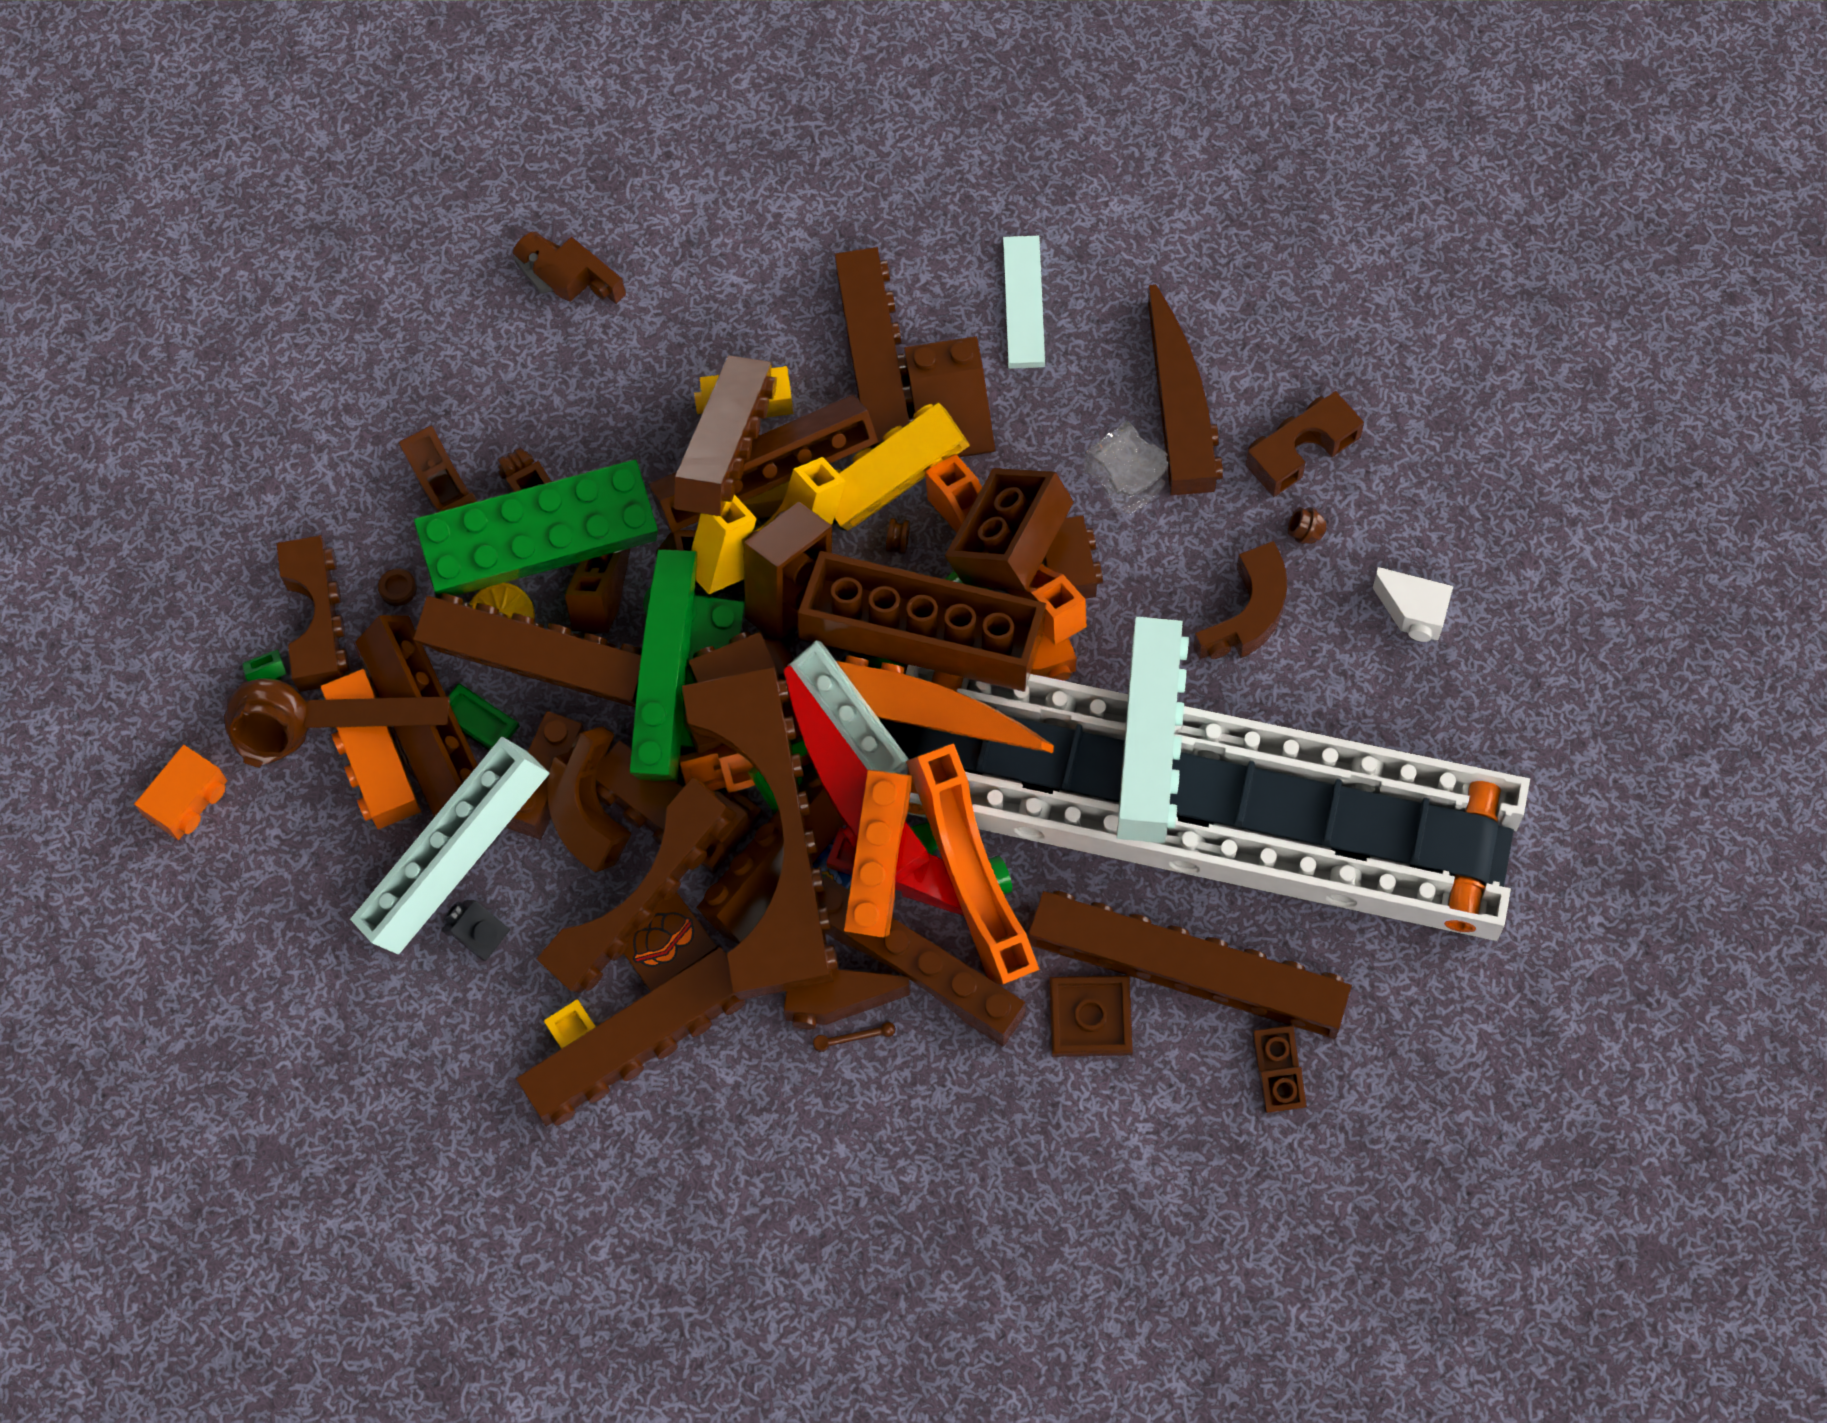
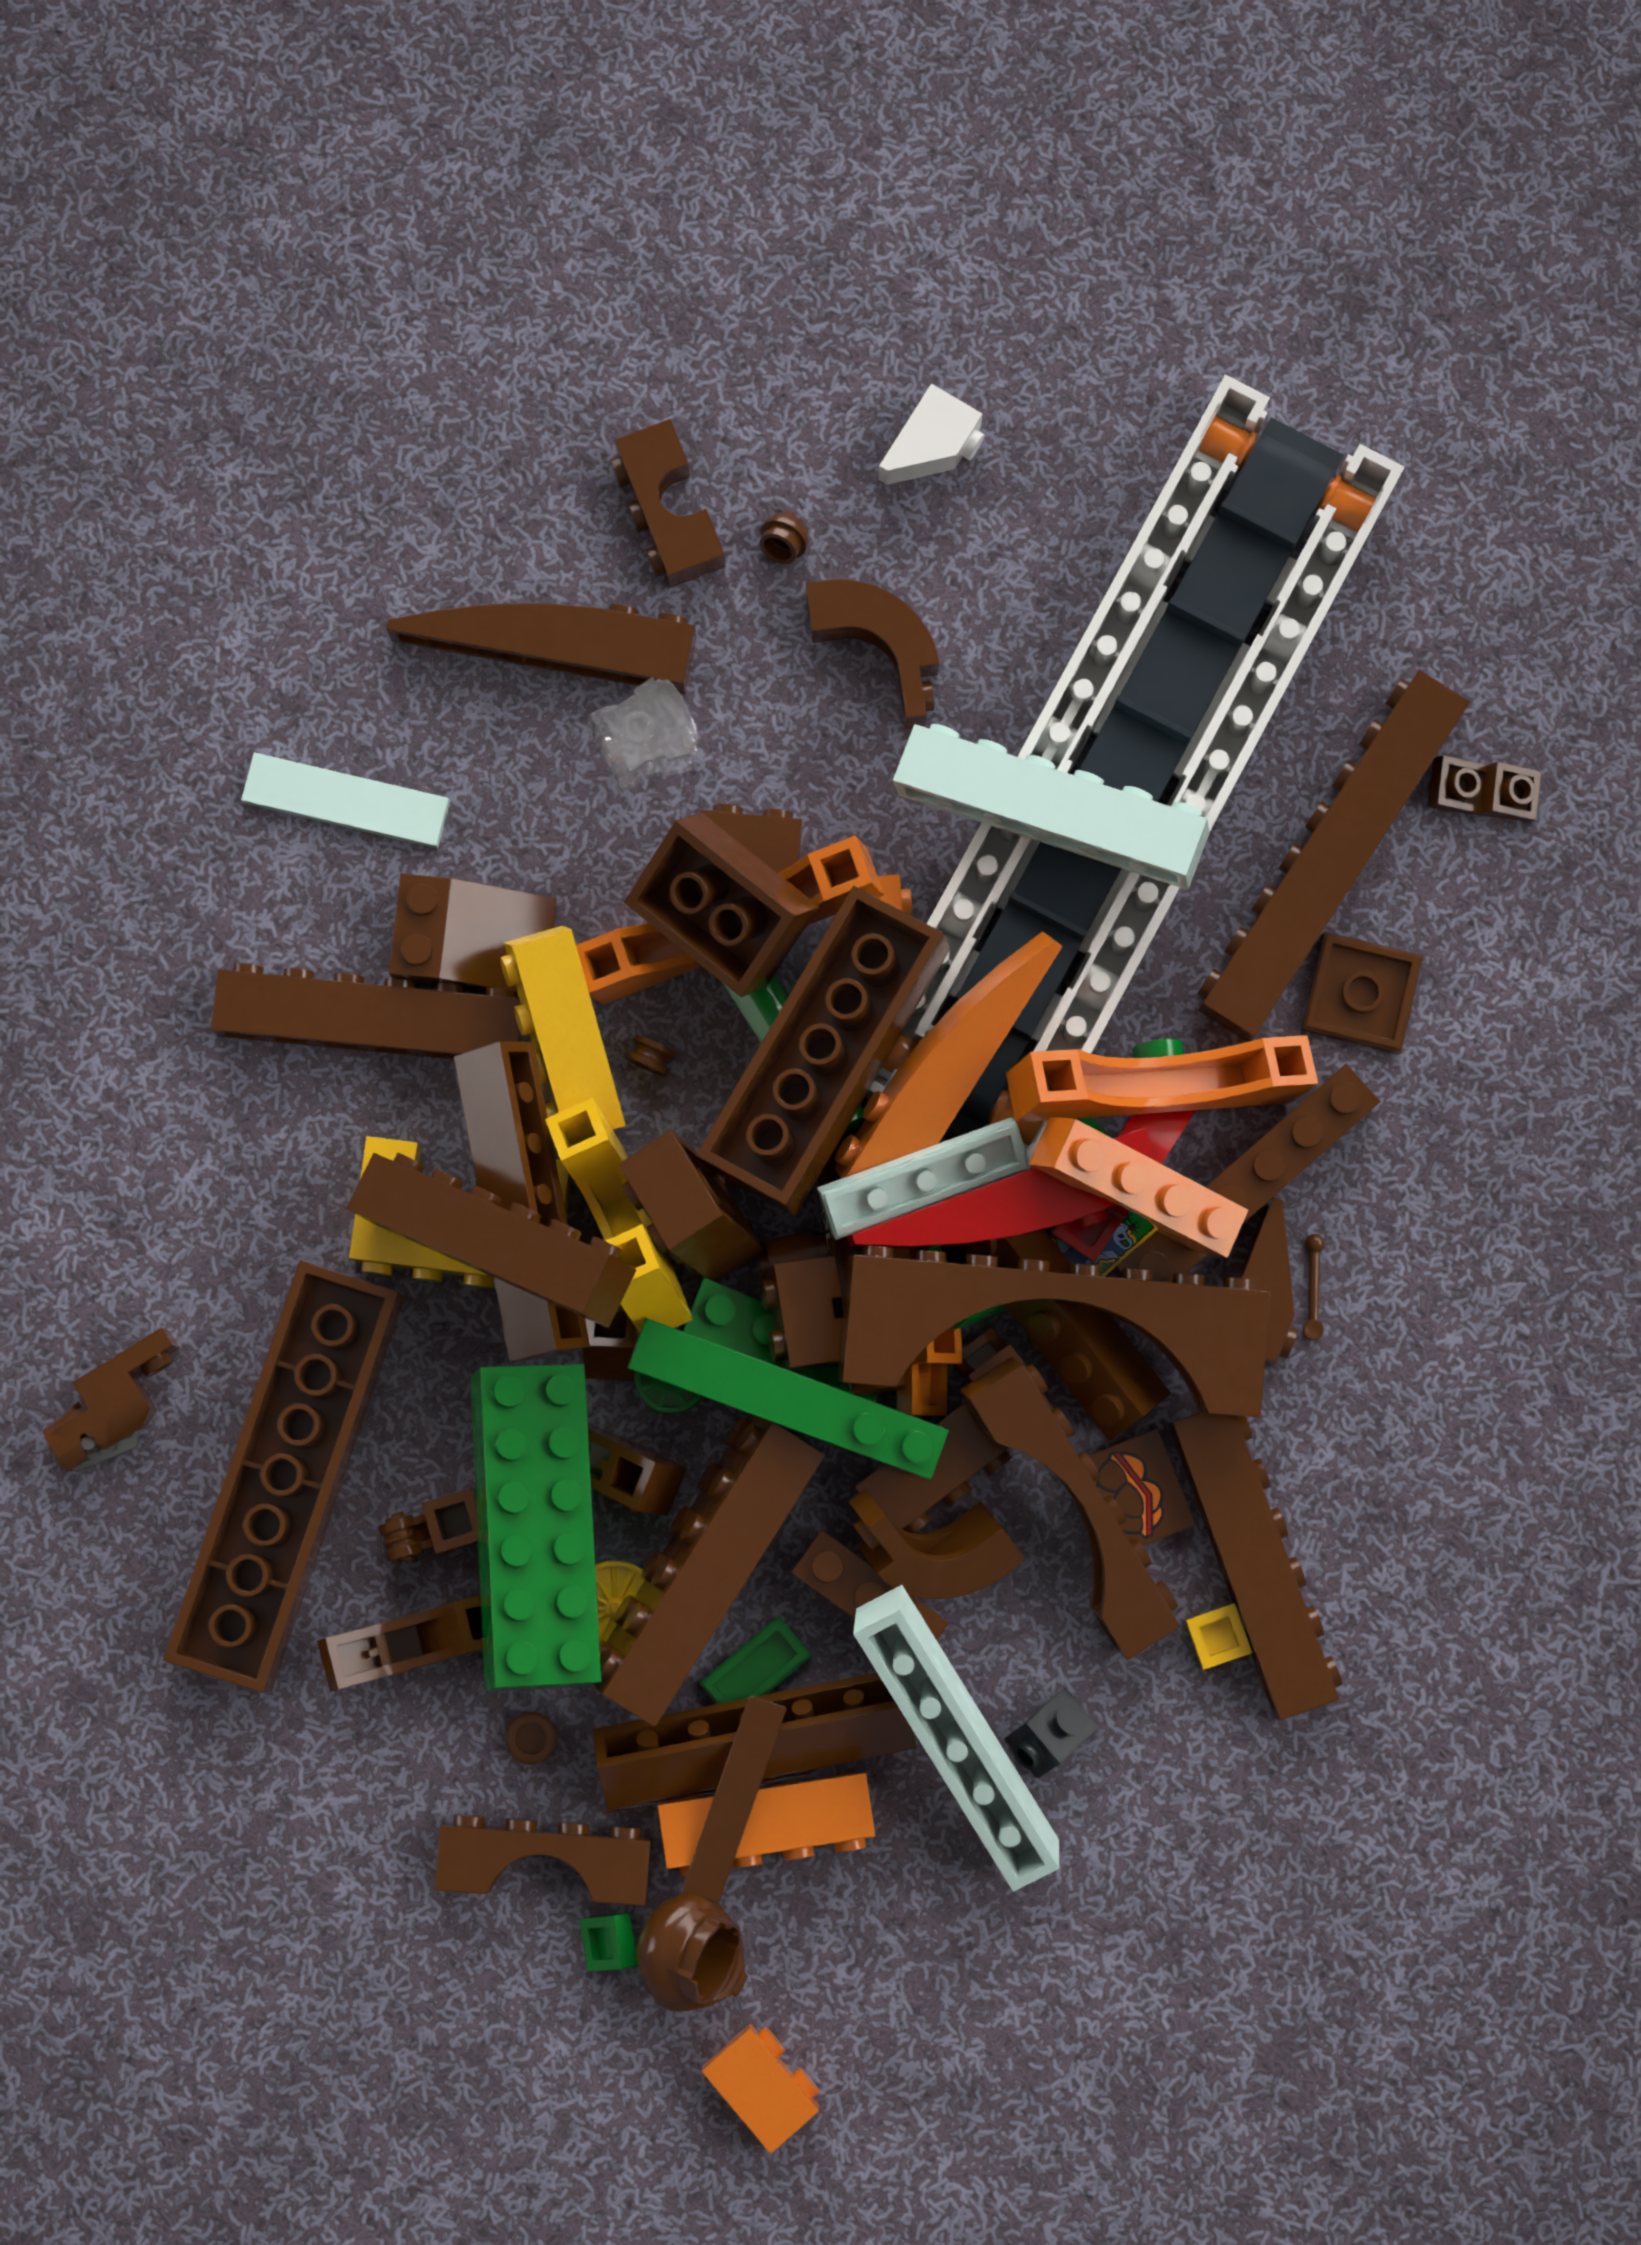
camera: 80 degrees left, 15 degrees up
none -> reddish brown brick [163,1260,405,1693]

